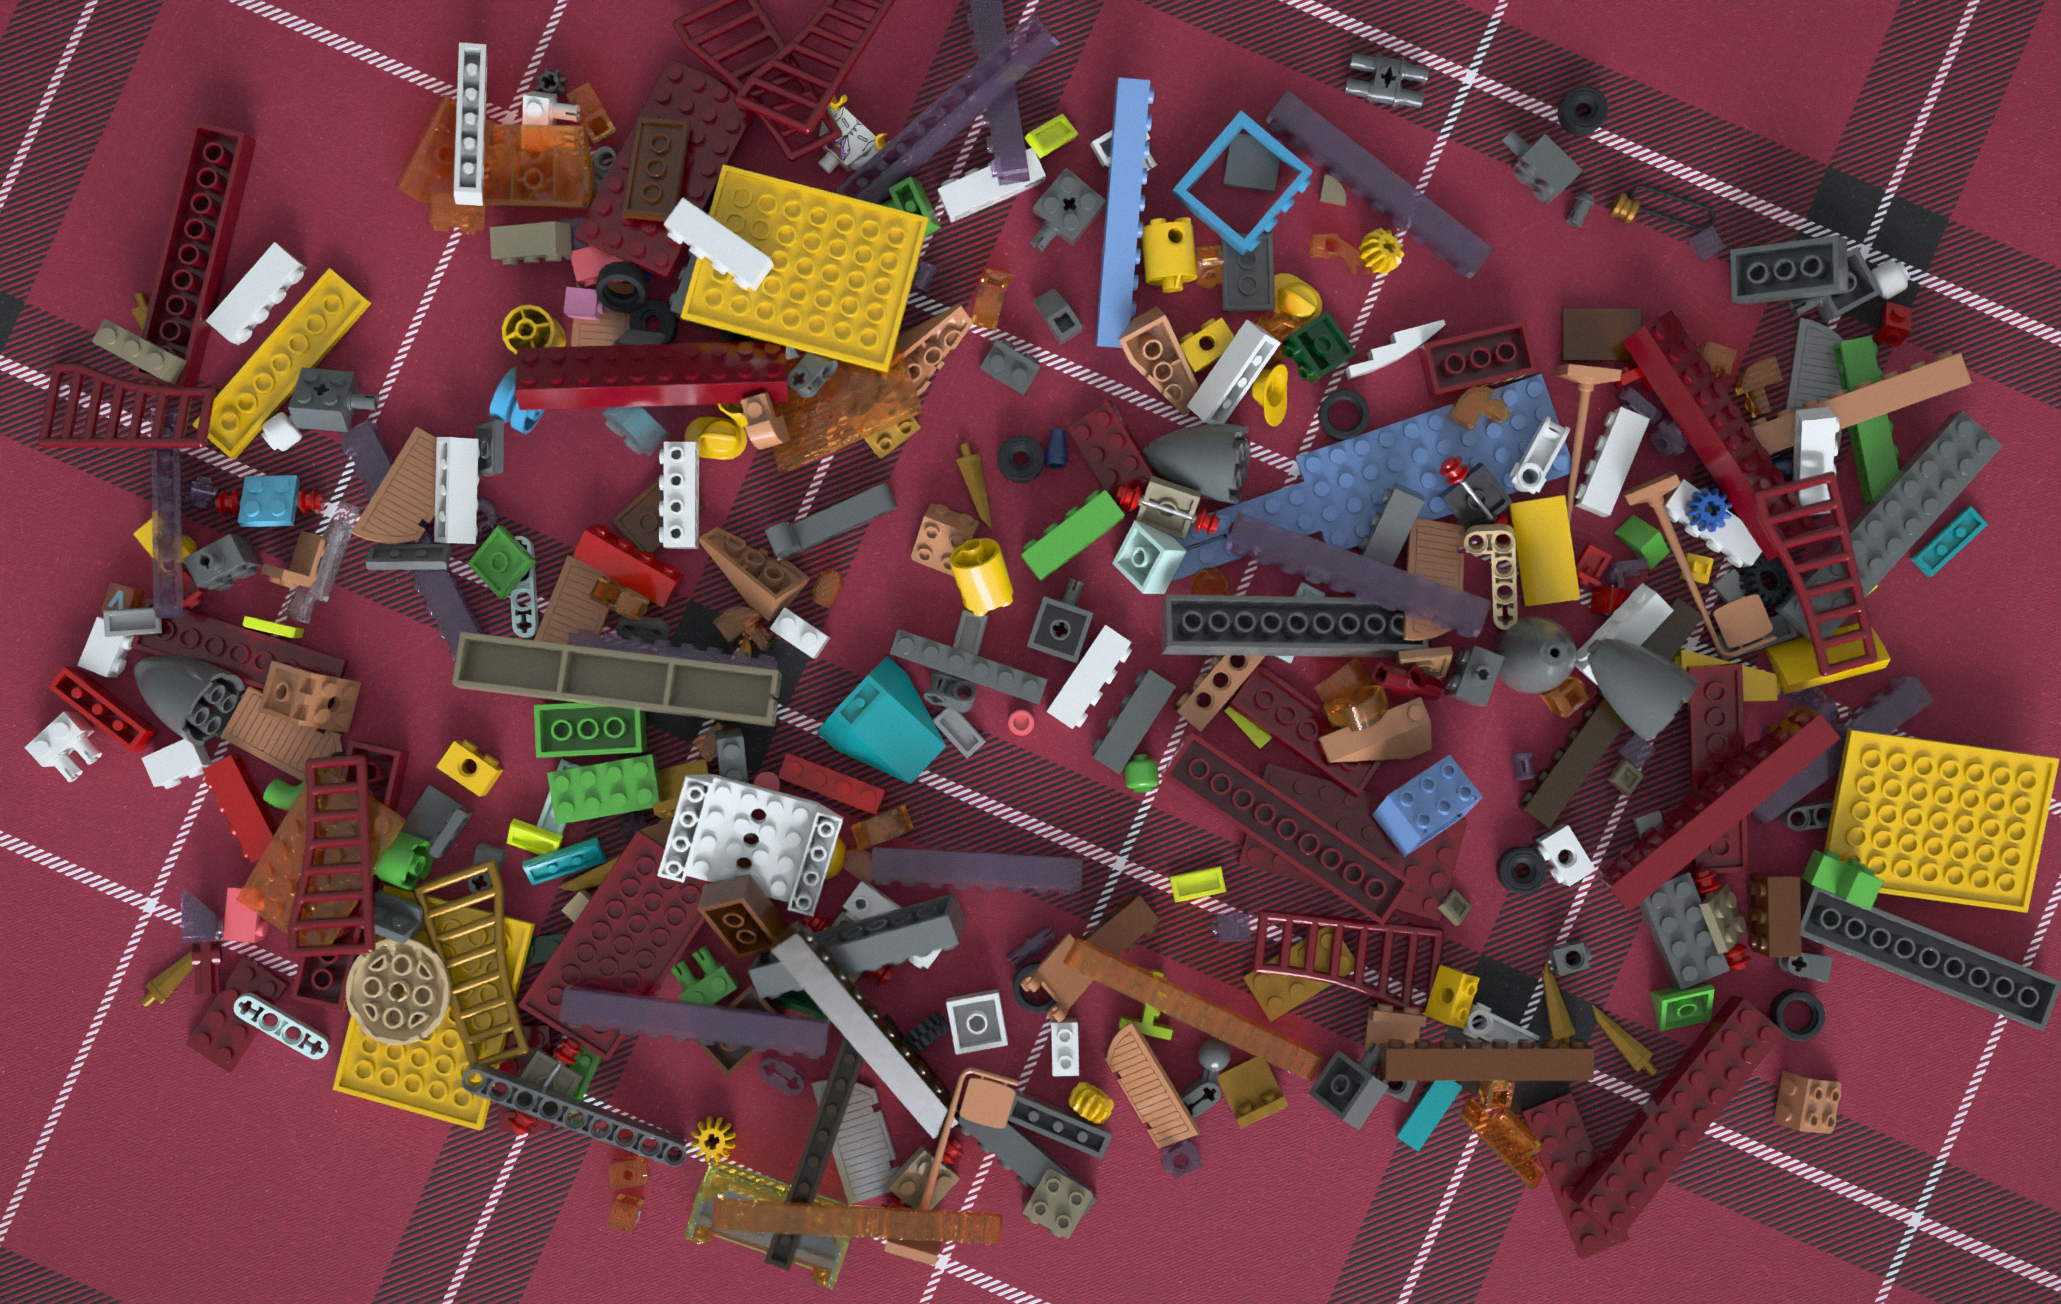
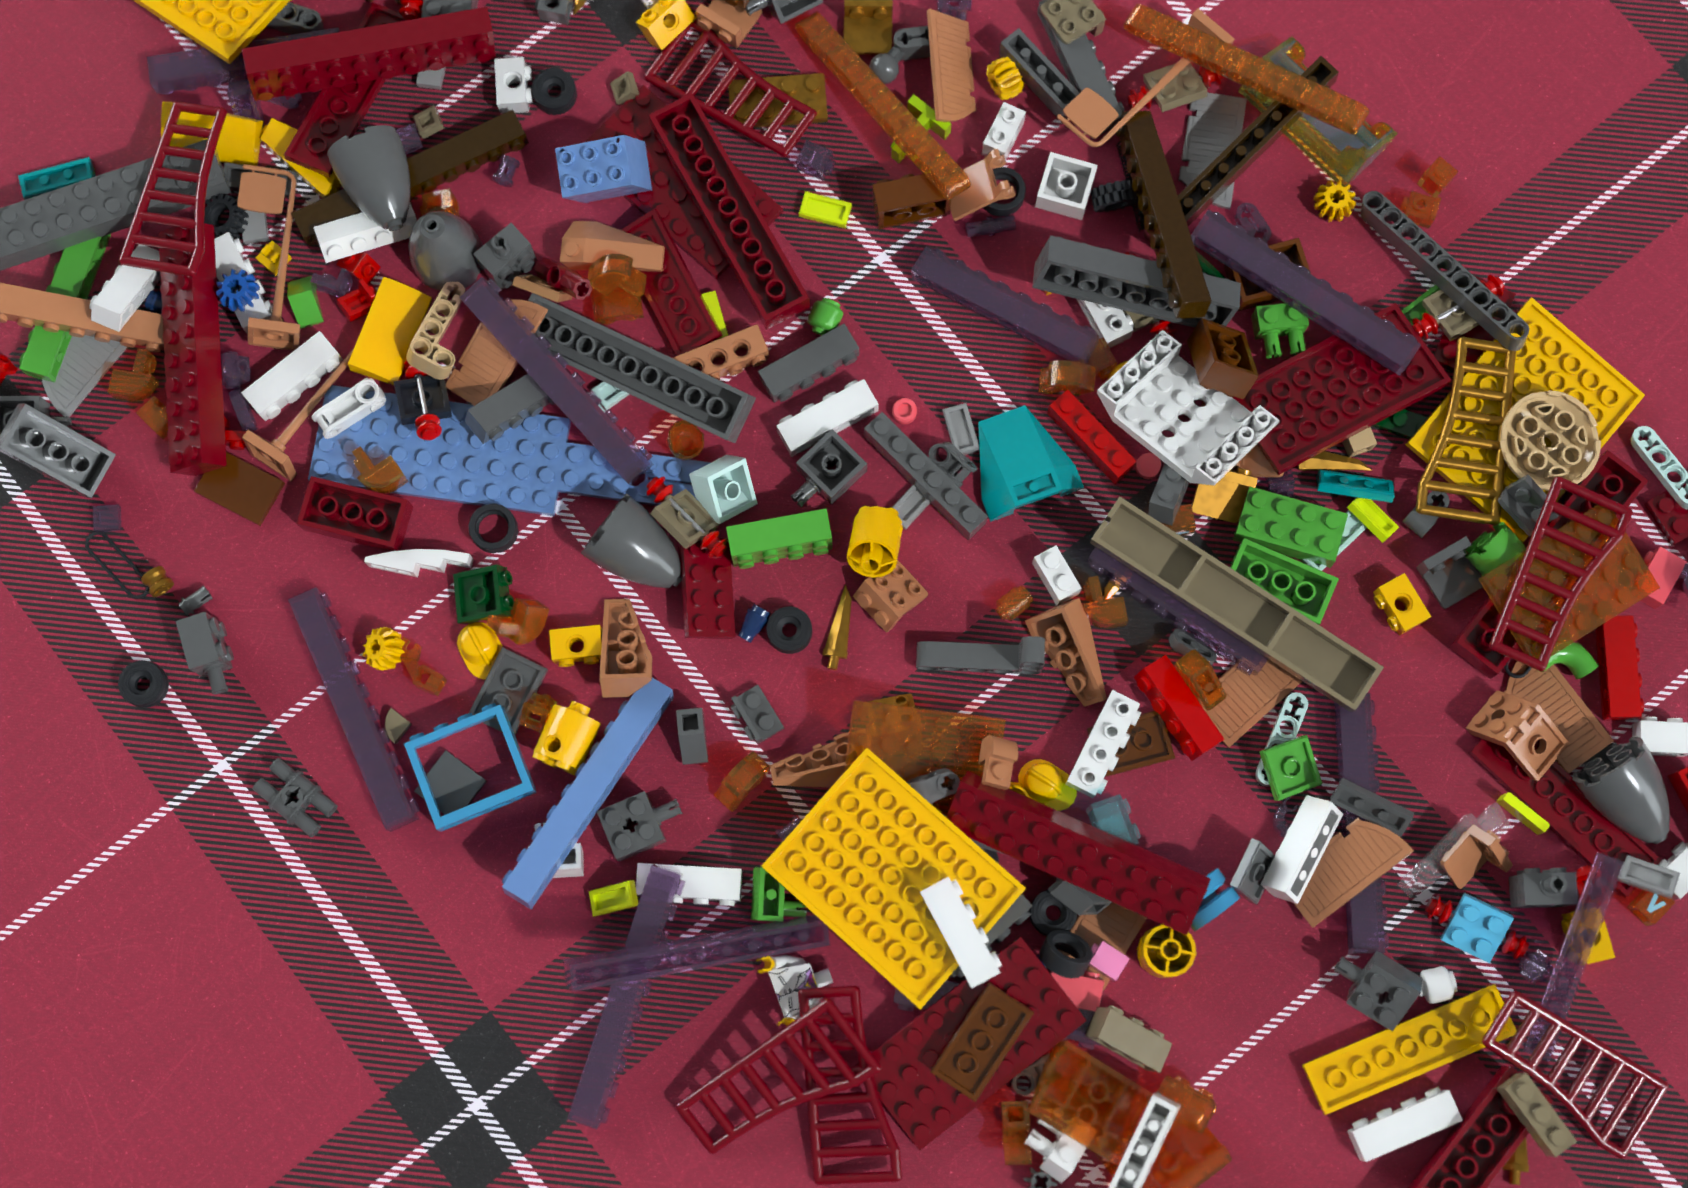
camera: 150 degrees left, 10 degrees down
white brick [1187,320,1280,424] -> none
yellow piece [1252,364,1288,426] -> none

